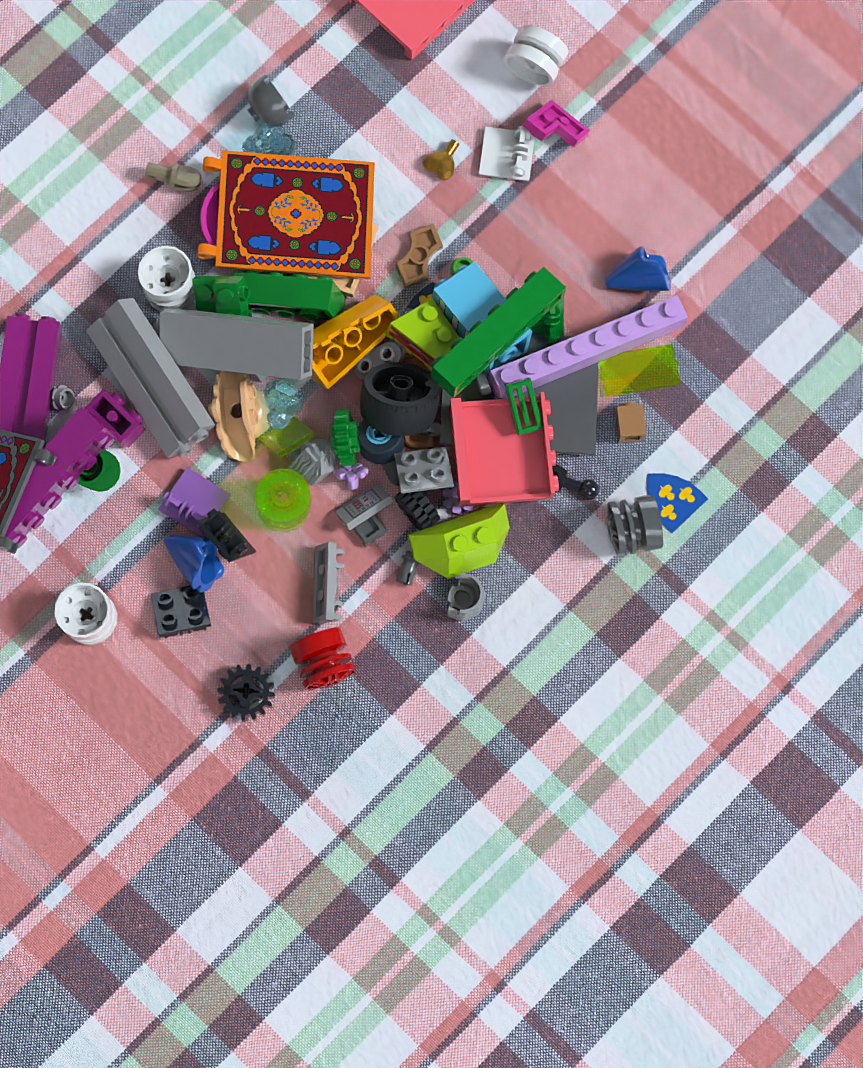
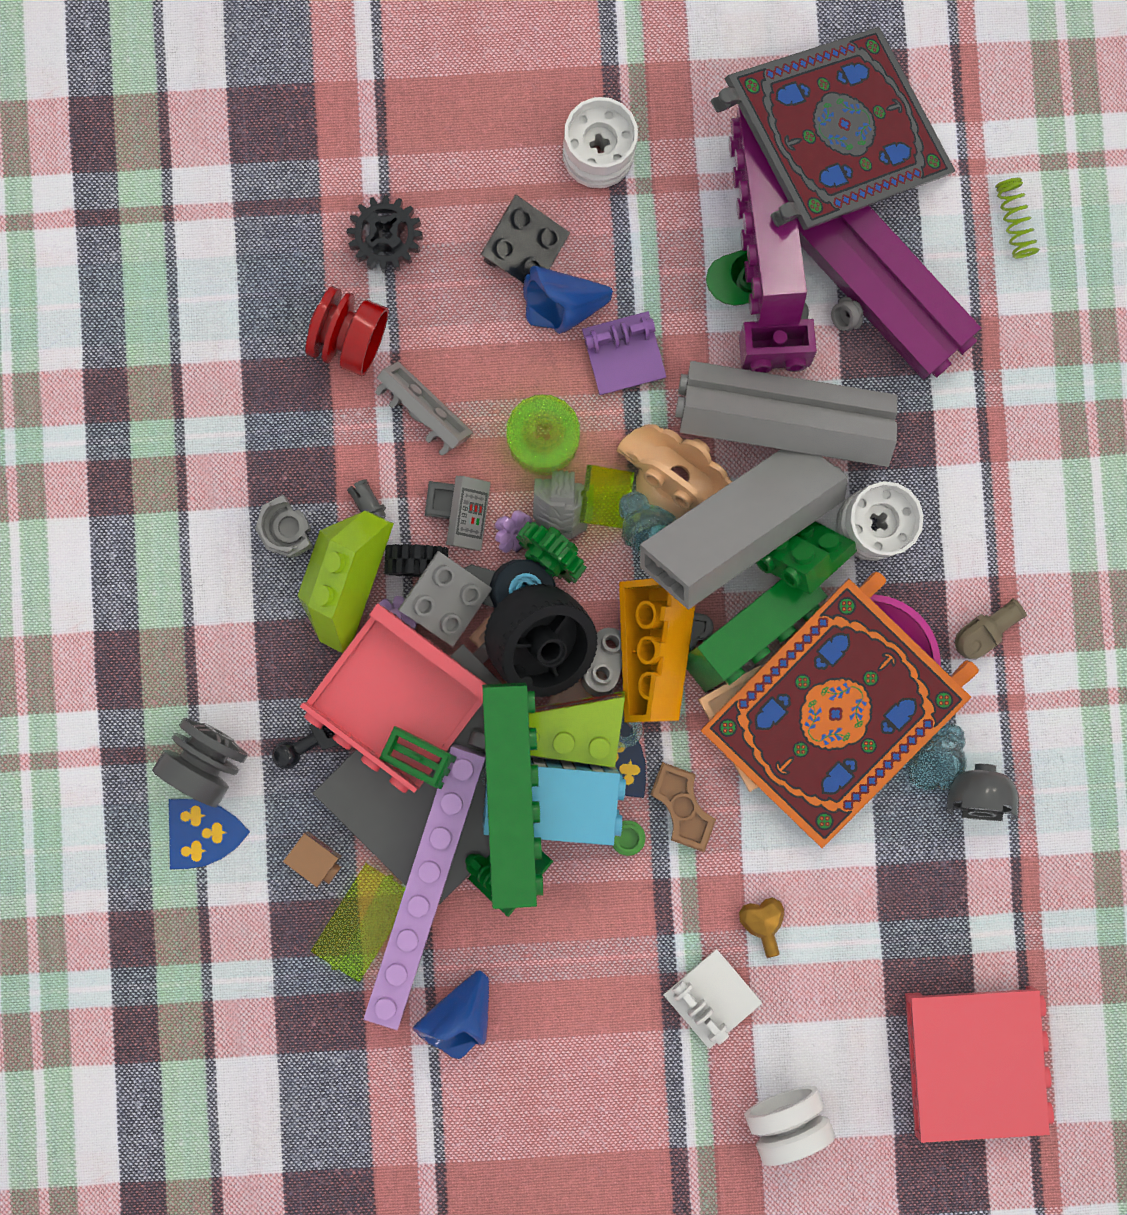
camera: 135 degrees right, 10 degrees up
black hinge [196,508,257,563] -> none
dark pink plate [523,100,590,147] -> none

